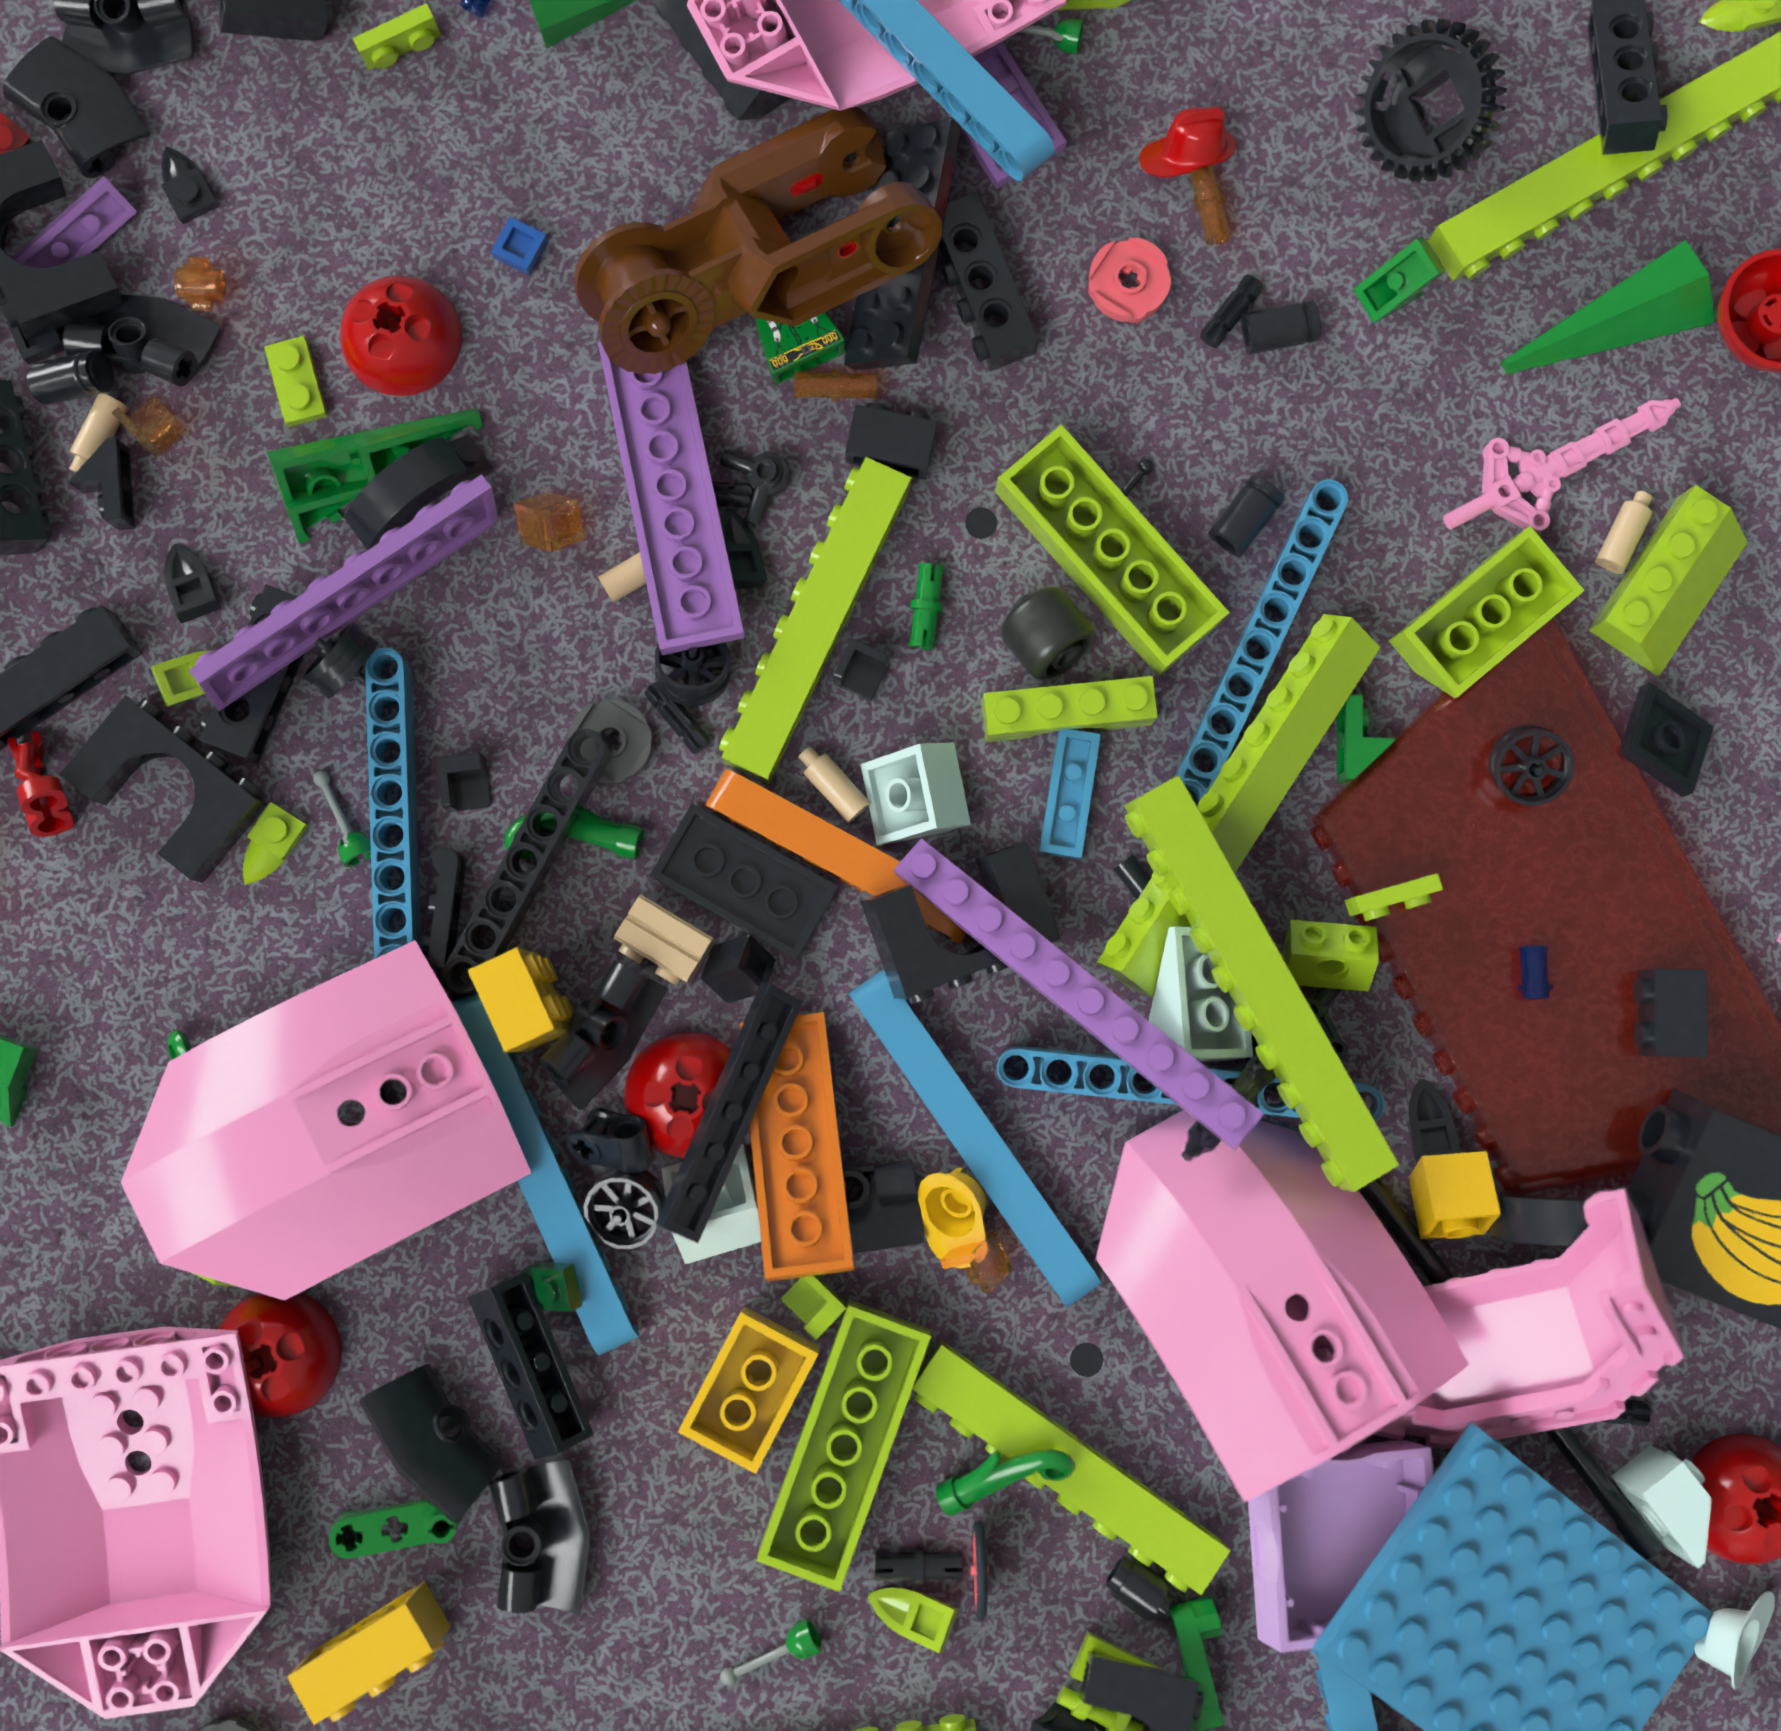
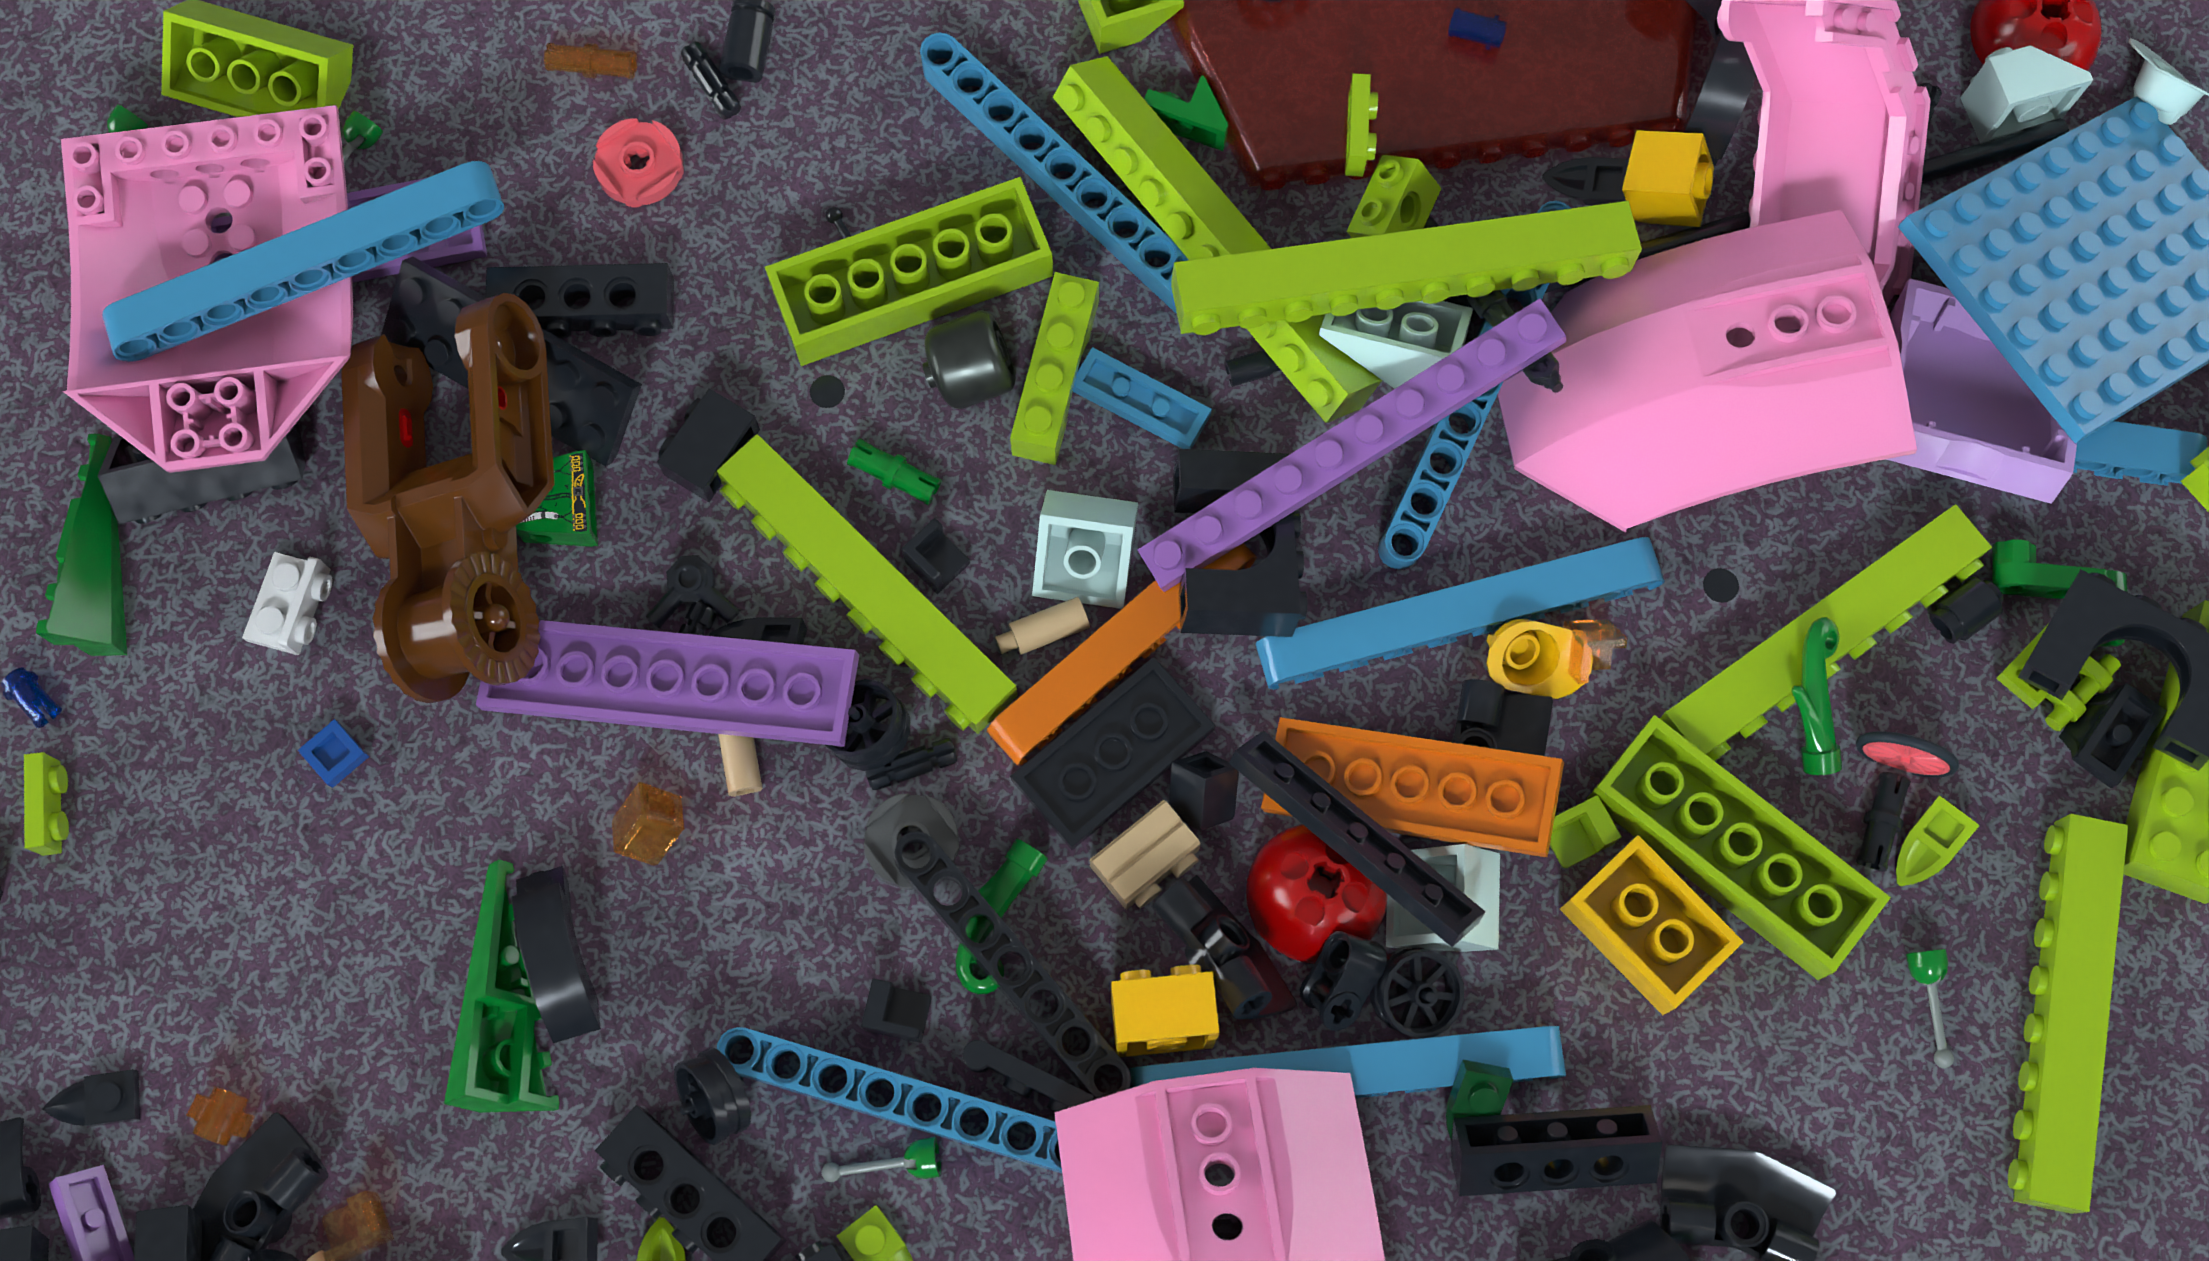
camera: 65 degrees left, 10 degrees down
medium lavender plate [189,475,499,711] -> none
lime plate [264,335,328,428] -> none
red piece [340,275,462,396] -> none
clear orange pin [794,369,878,402] -> none
red piece [1139,106,1236,177] -> none
black piece [1208,475,1284,557] -> none
none -> white bracket [242,552,332,655]

